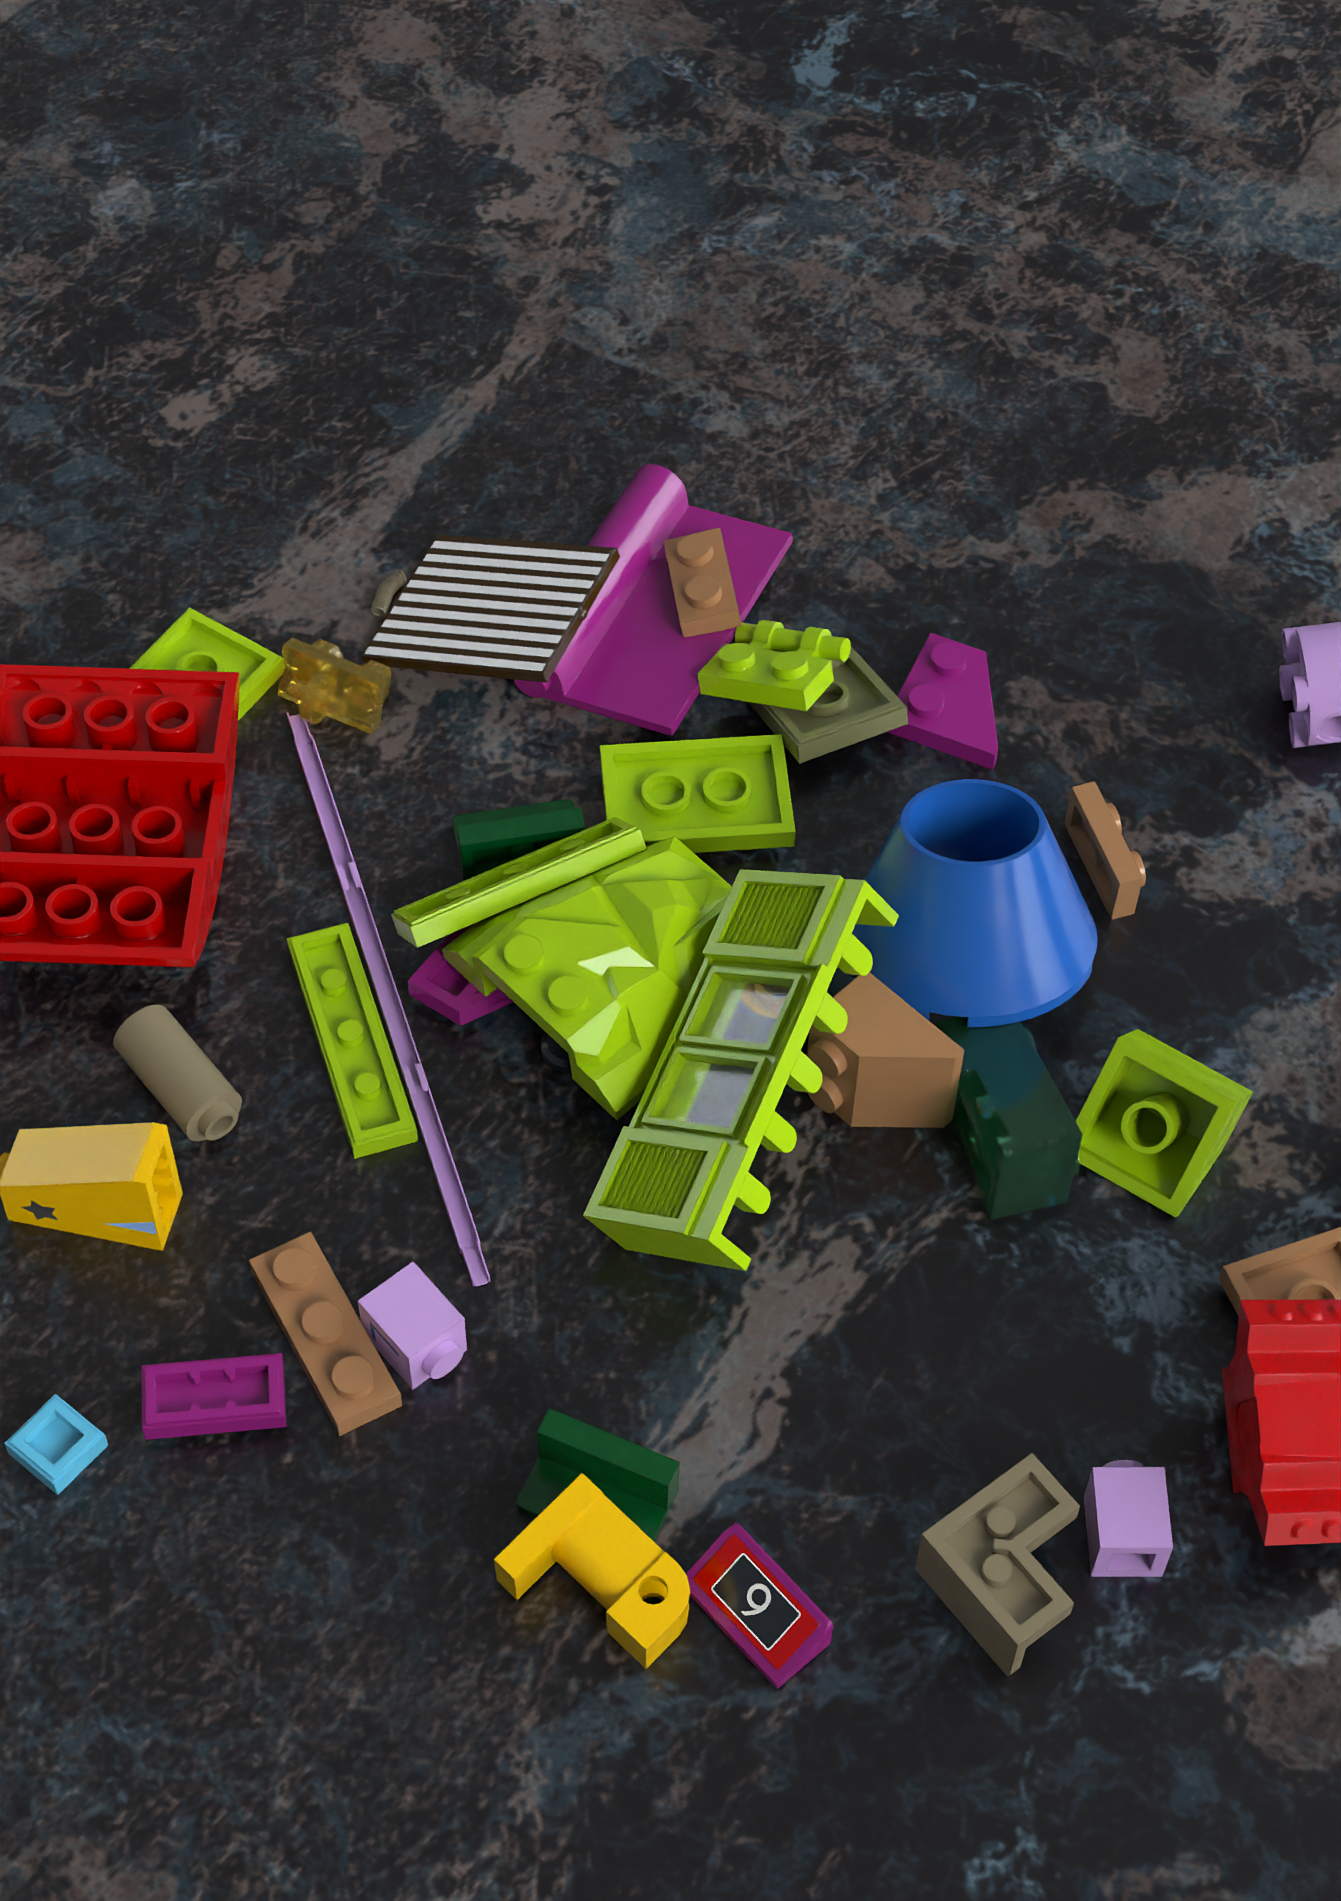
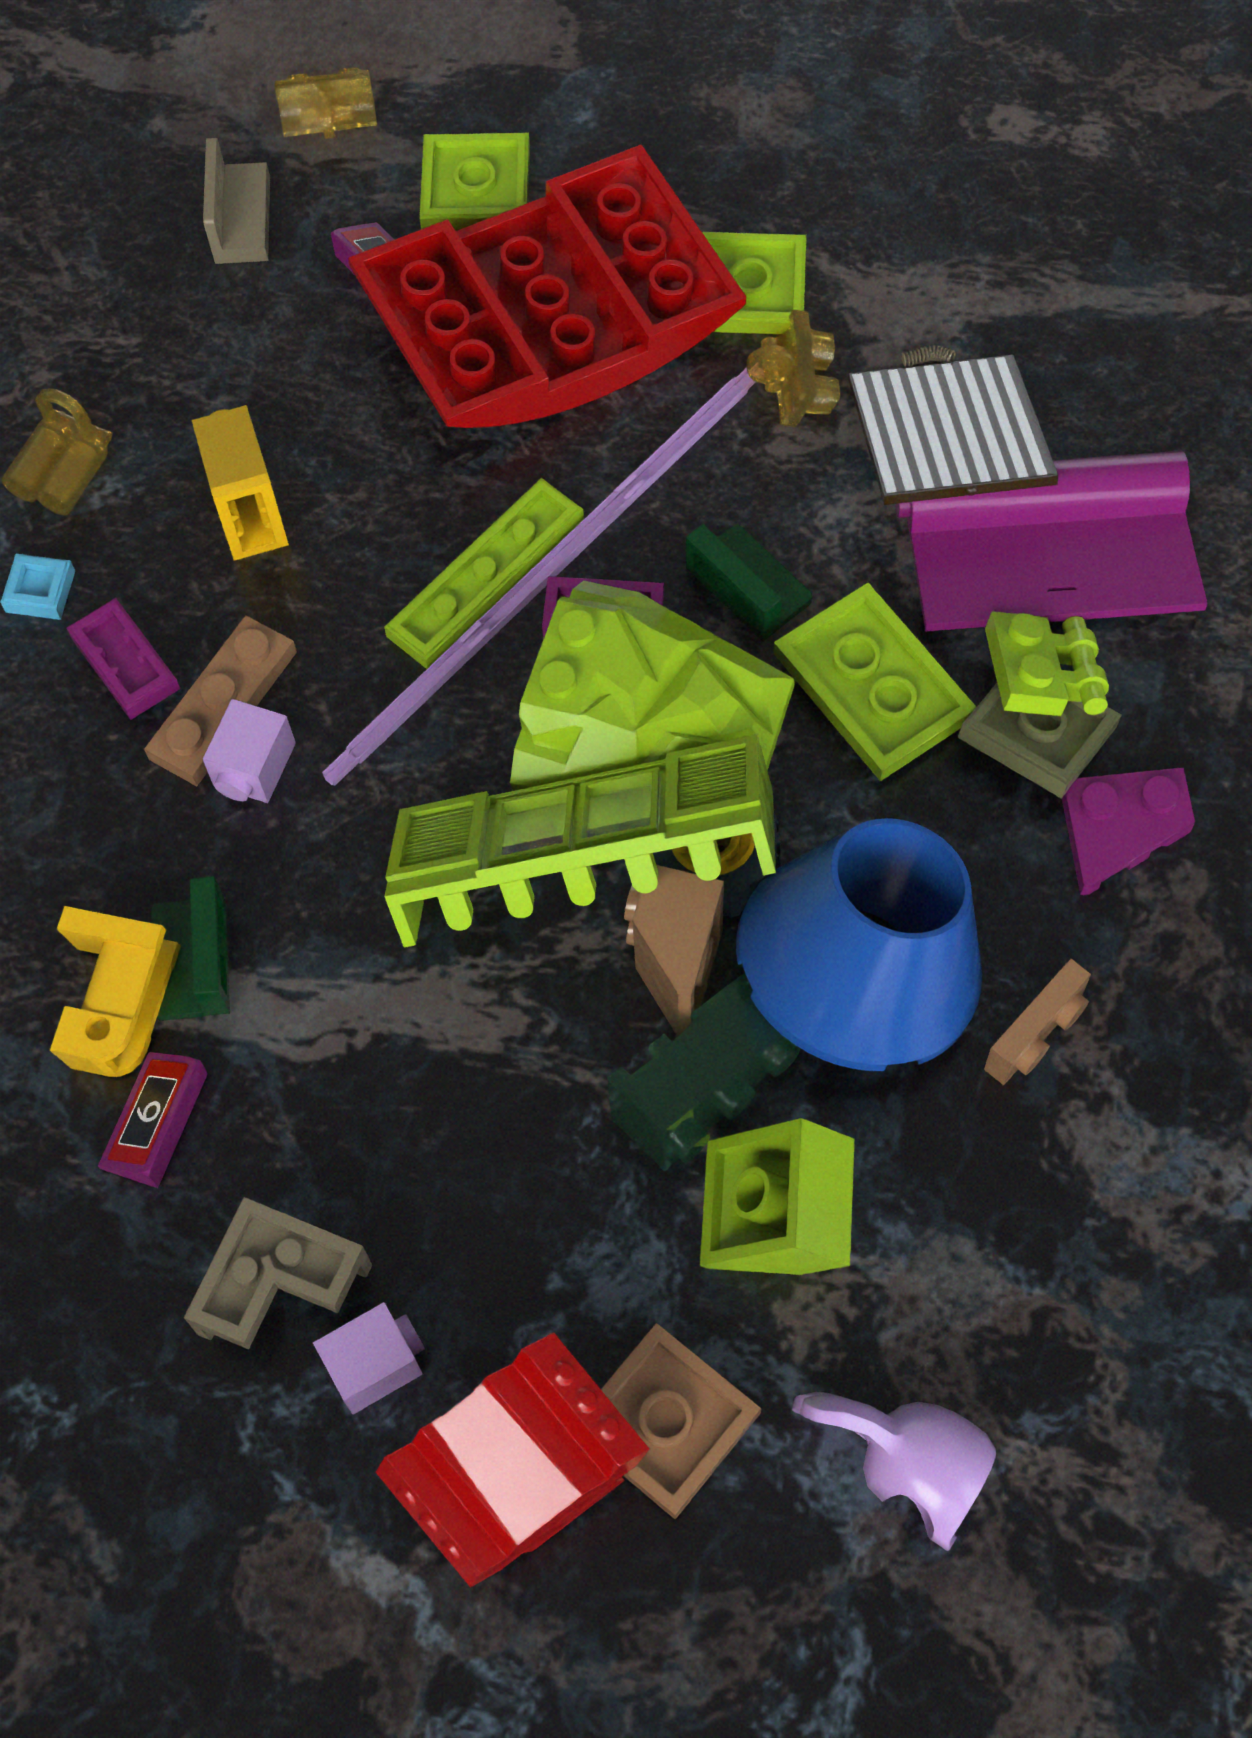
camera: 65 degrees right, 10 degrees up
dark tan brick [113,1005,242,1141] -> none
lime tile [391,817,647,948] -> none
medium nougat plate [664,528,742,637] -> none

